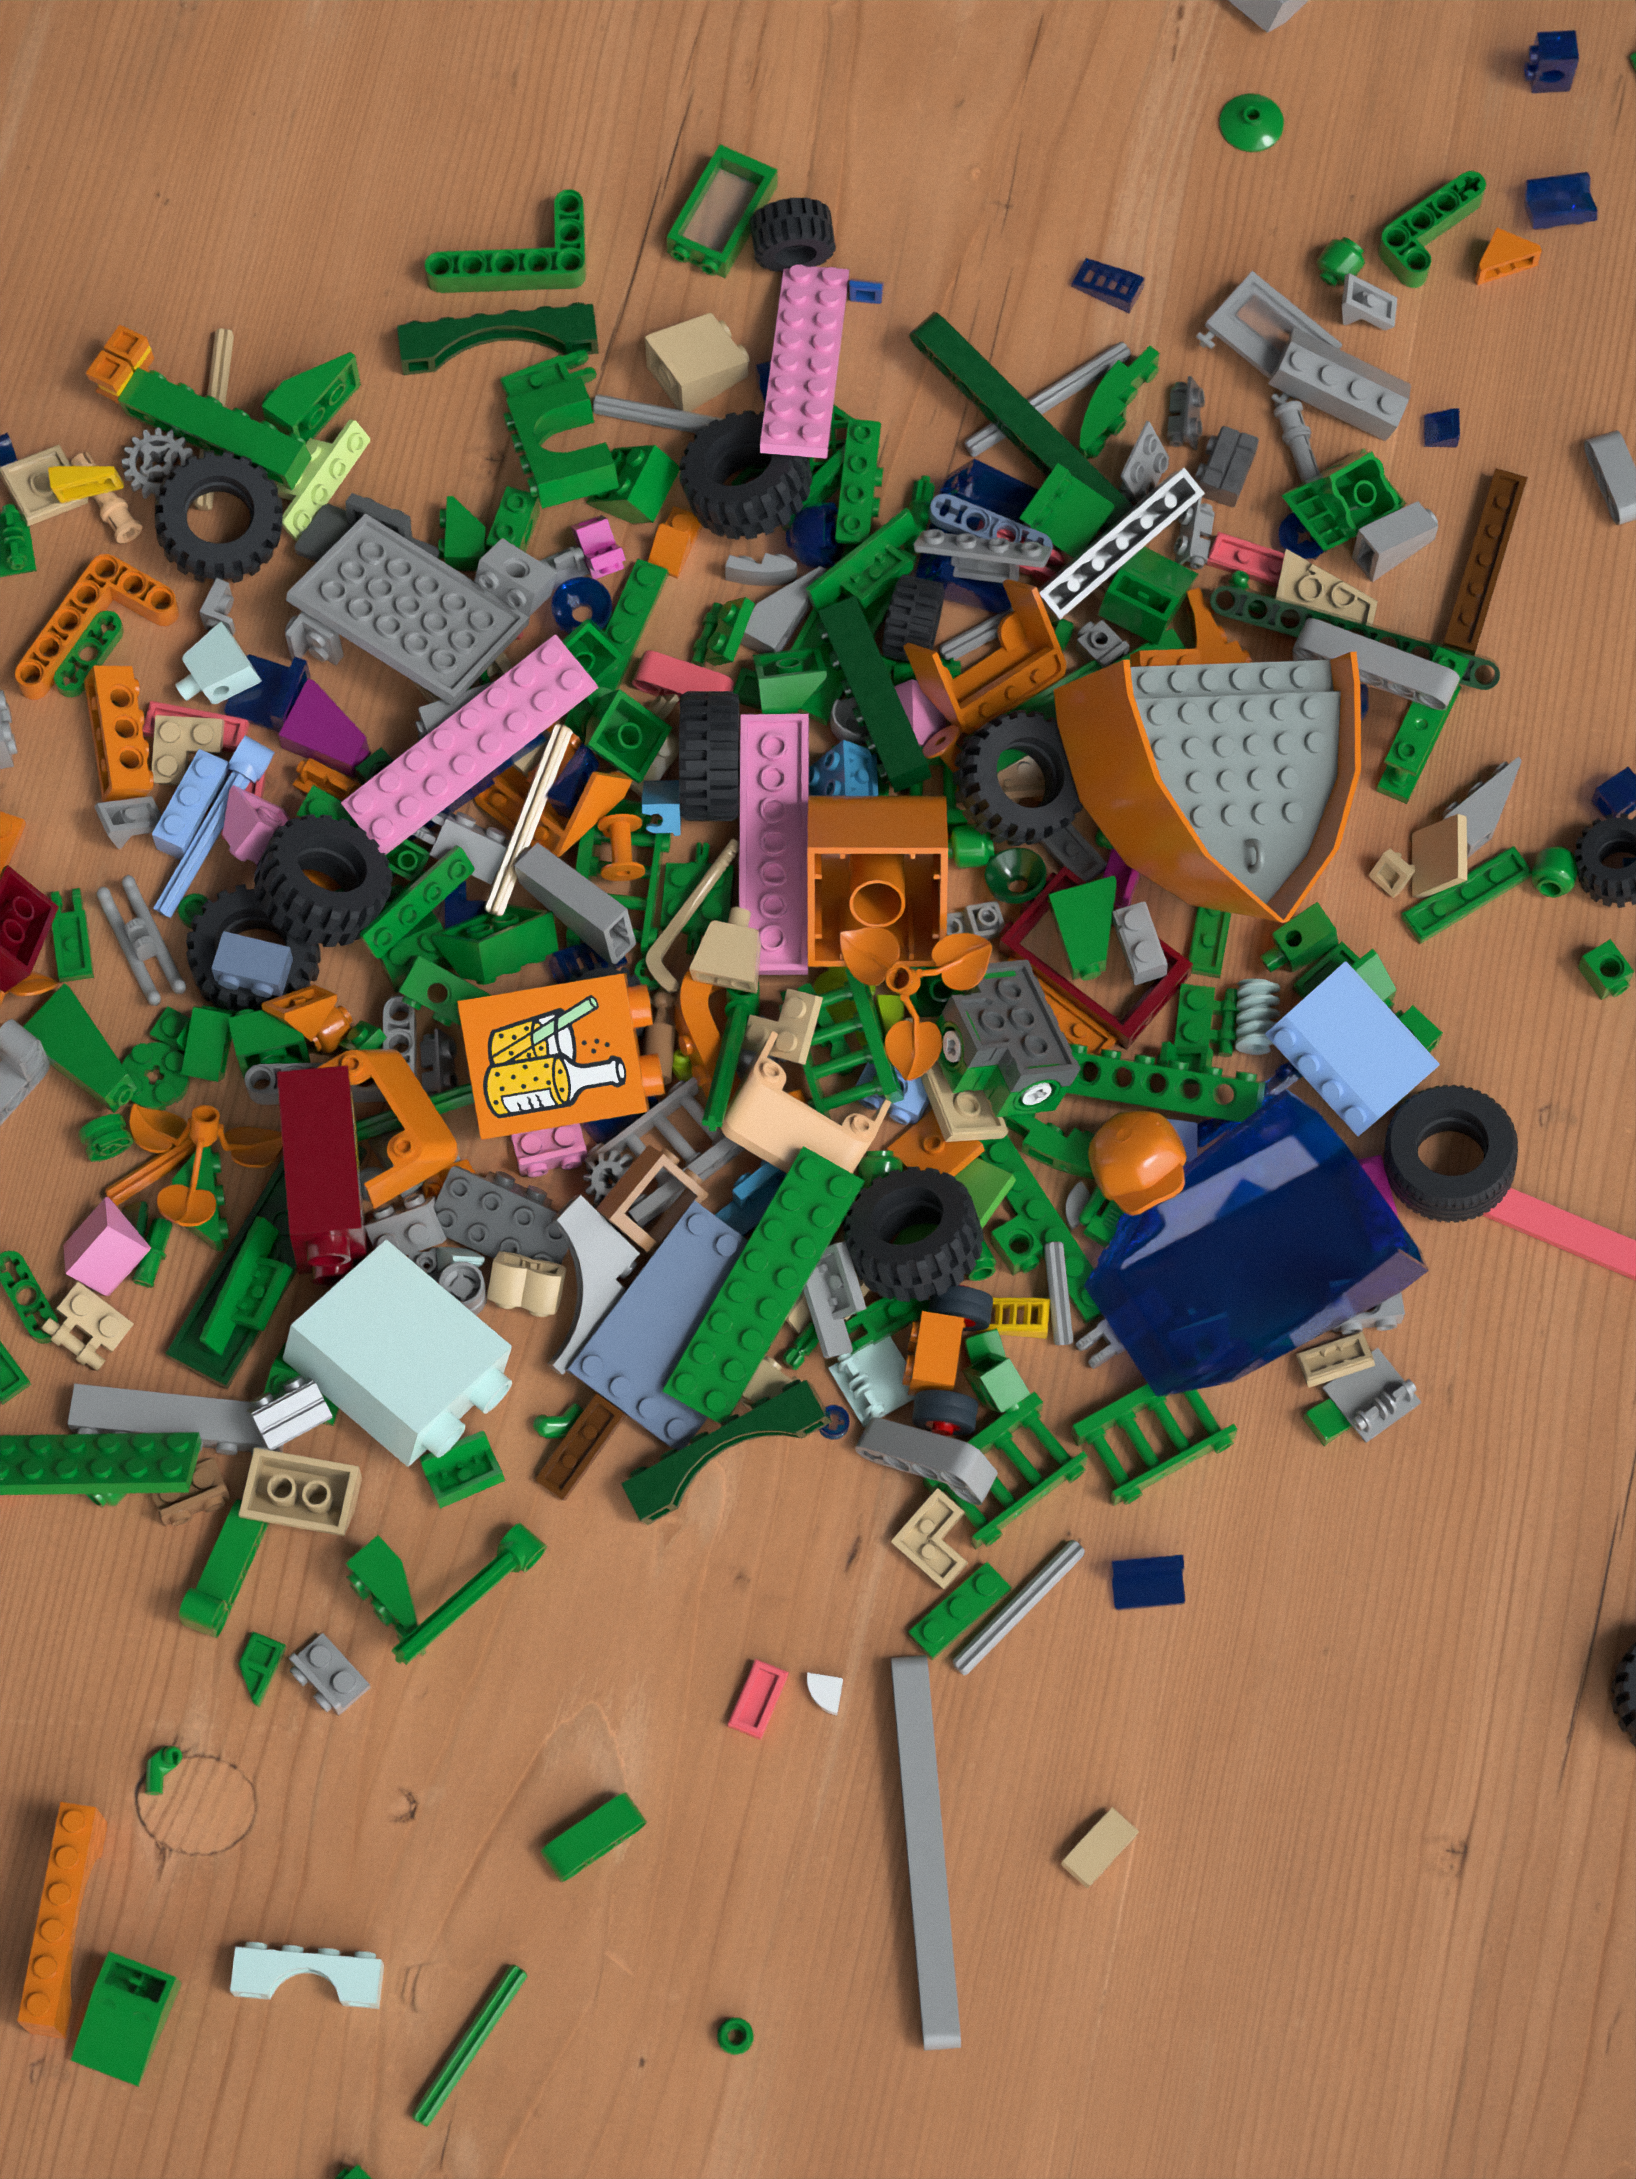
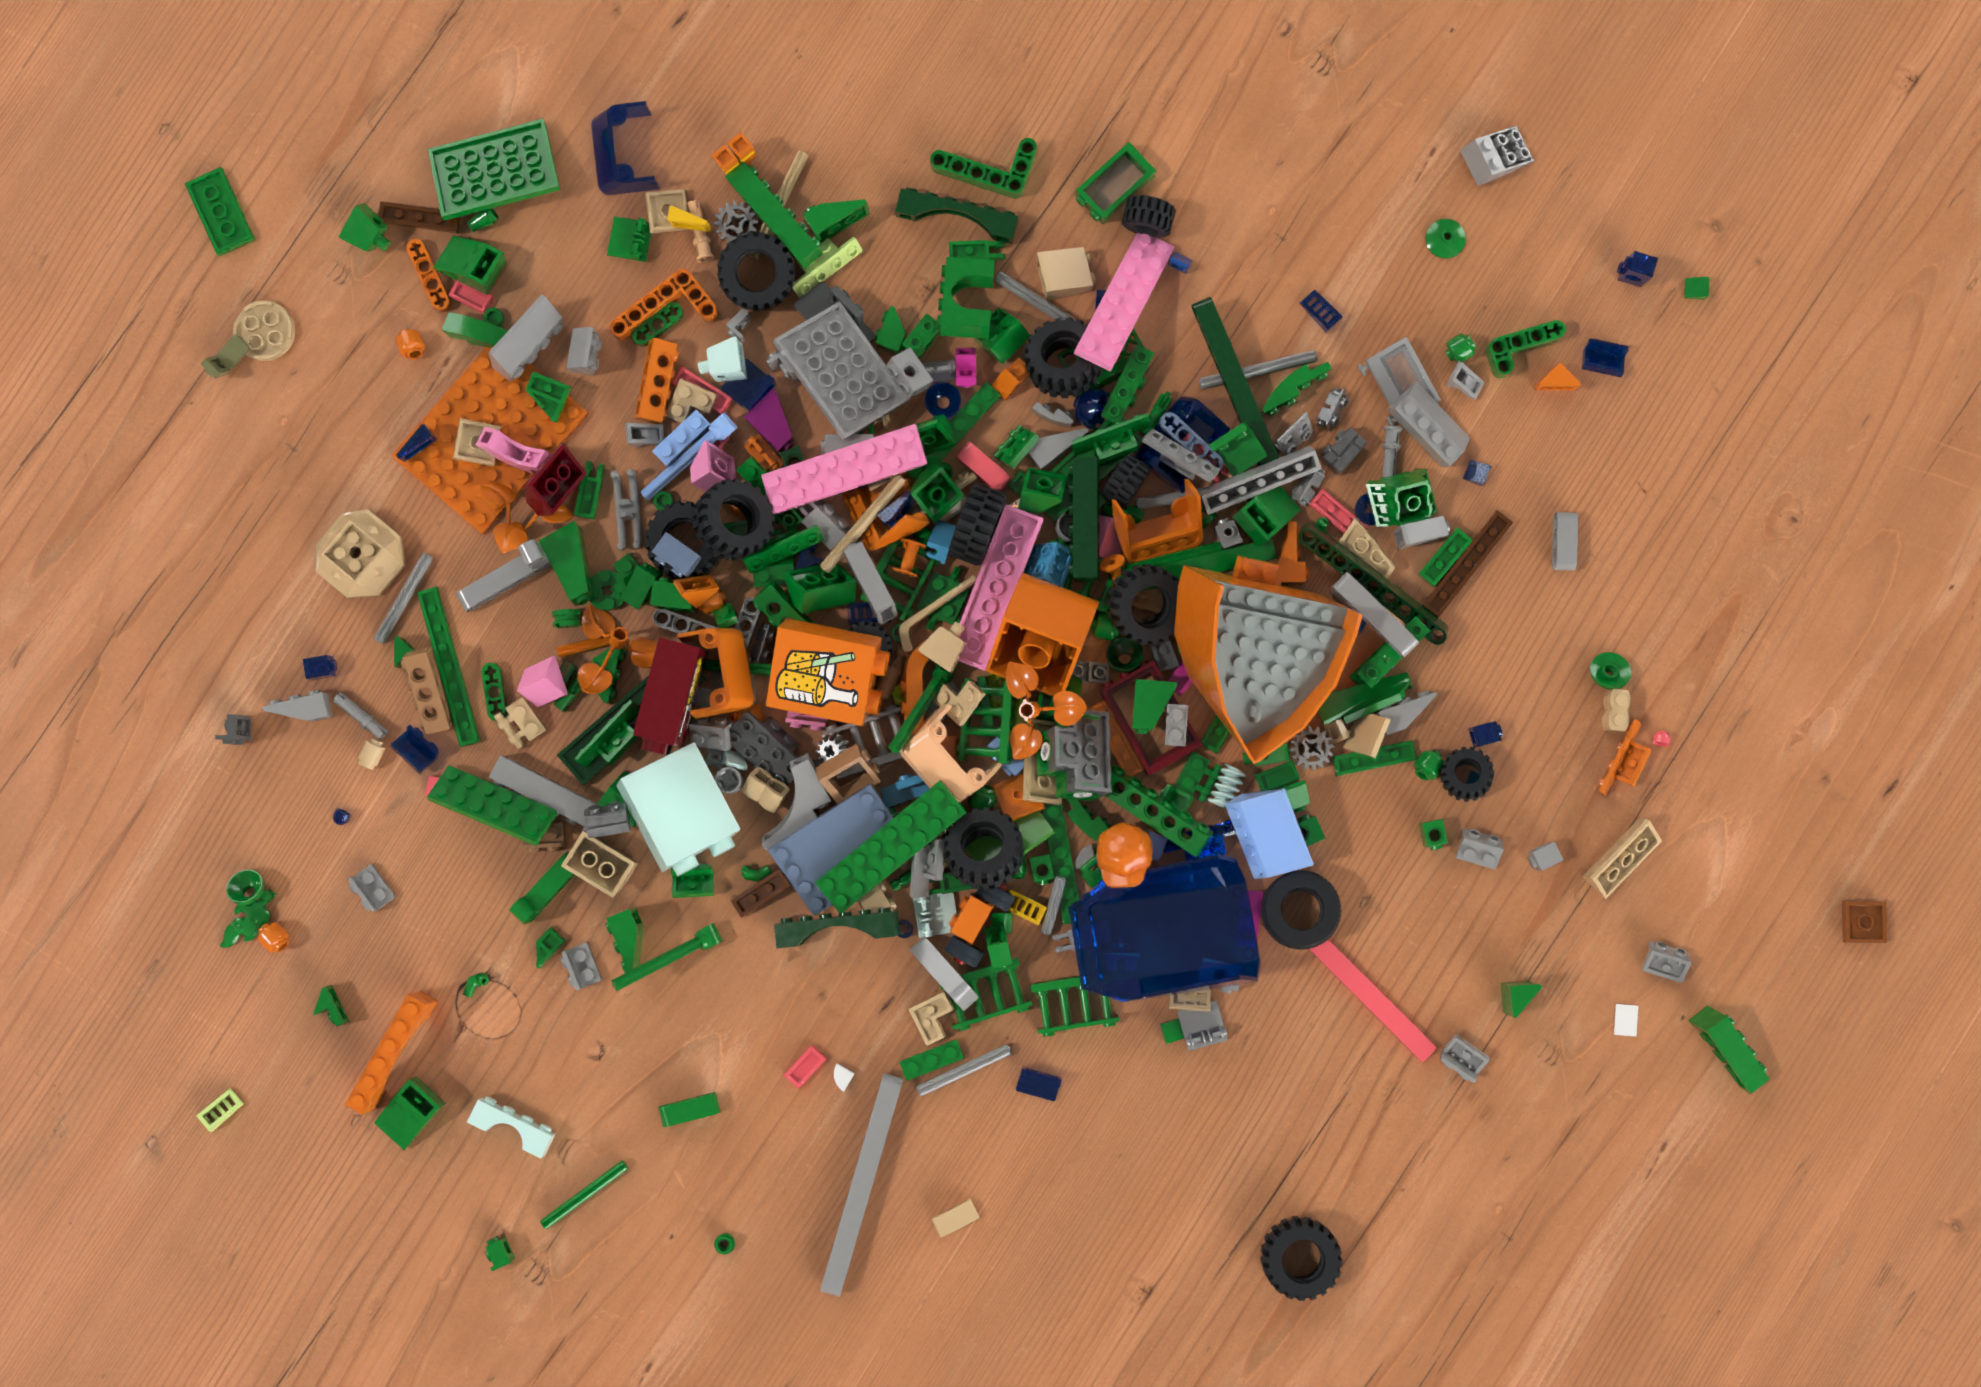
camera: 25 degrees right, 15 degrees up
none -> light grey gear [1289,726,1334,770]
none -> green wedge [1317,672,1413,725]
none -> green plate [1417,527,1473,587]

